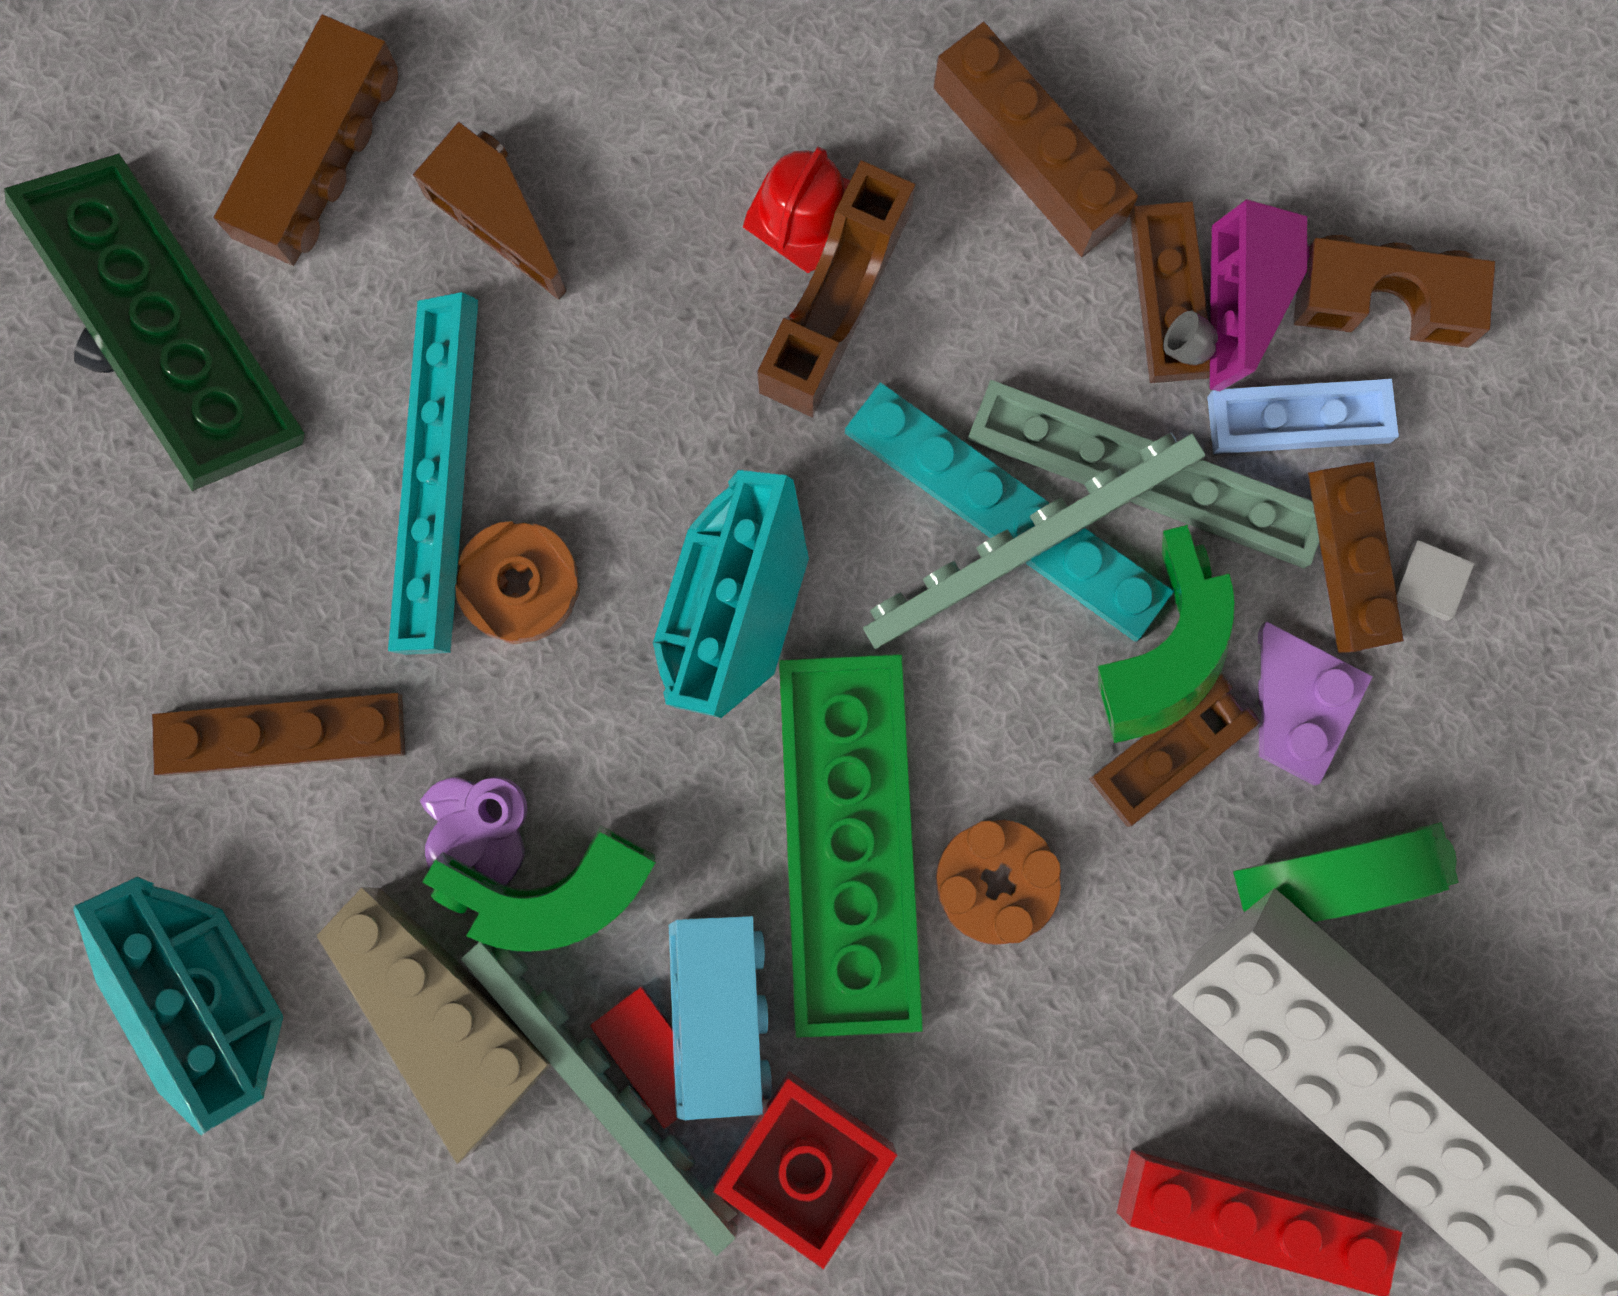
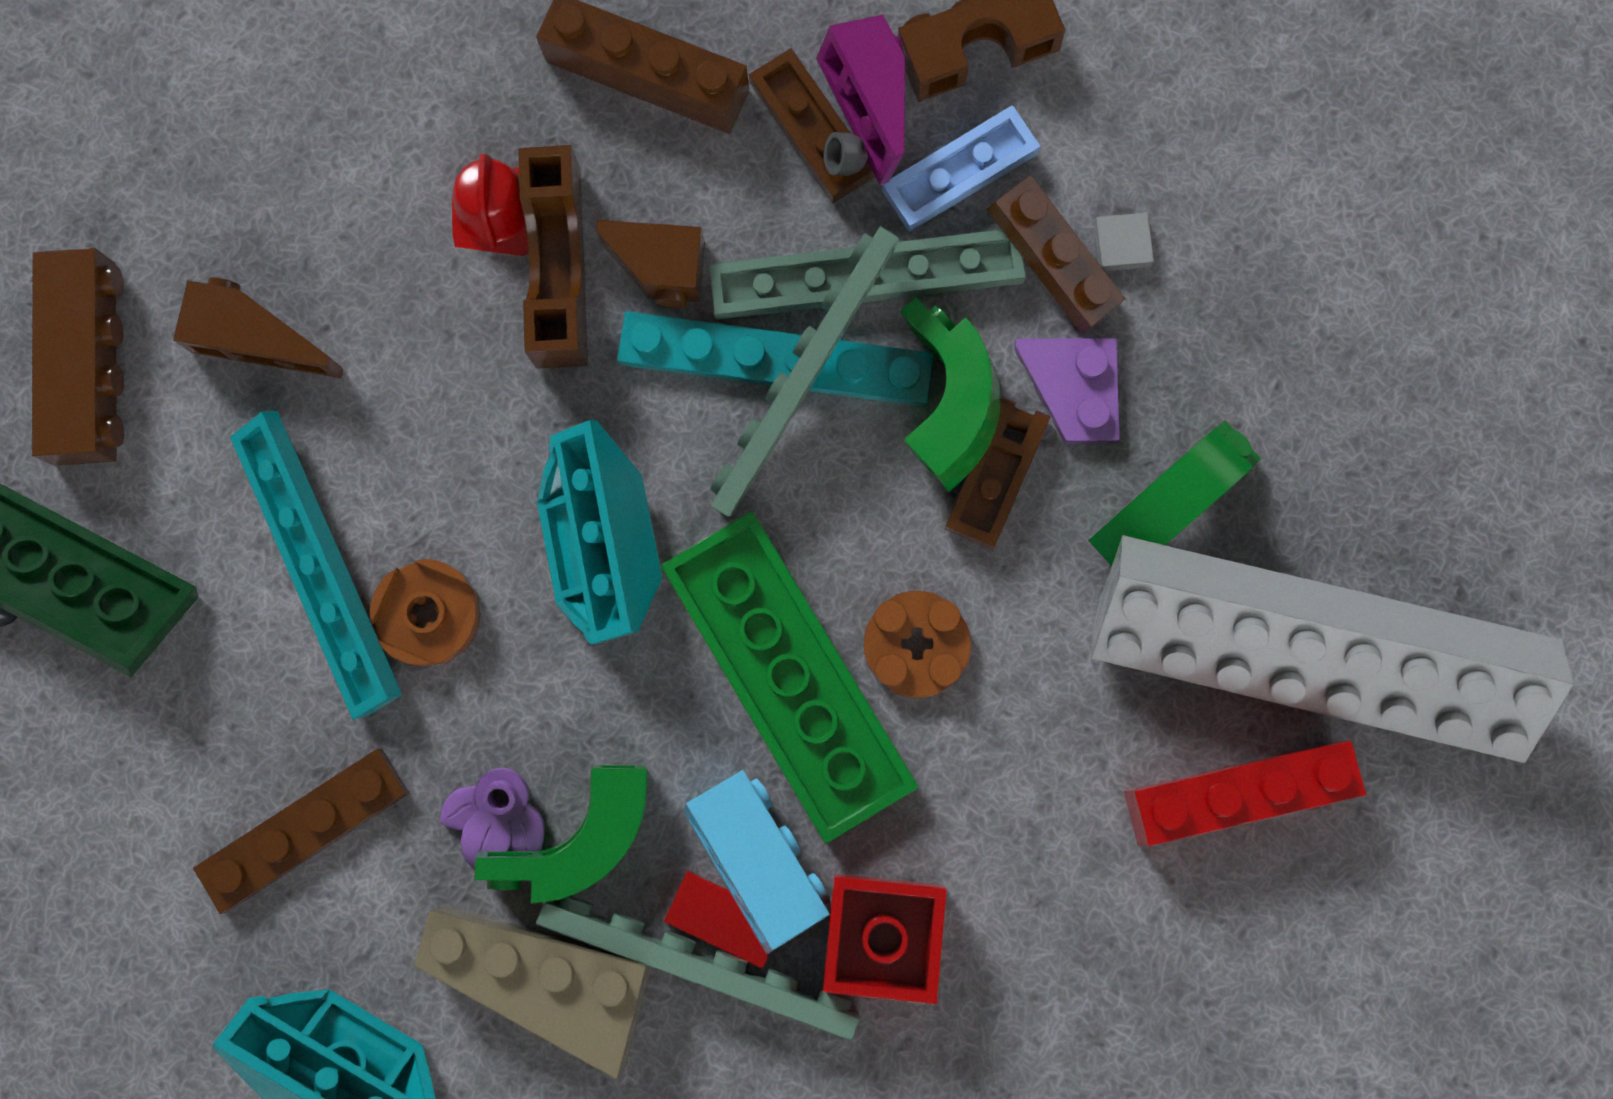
camera: 20 degrees left, 0 degrees up
none -> reddish brown slope [596,220,705,308]

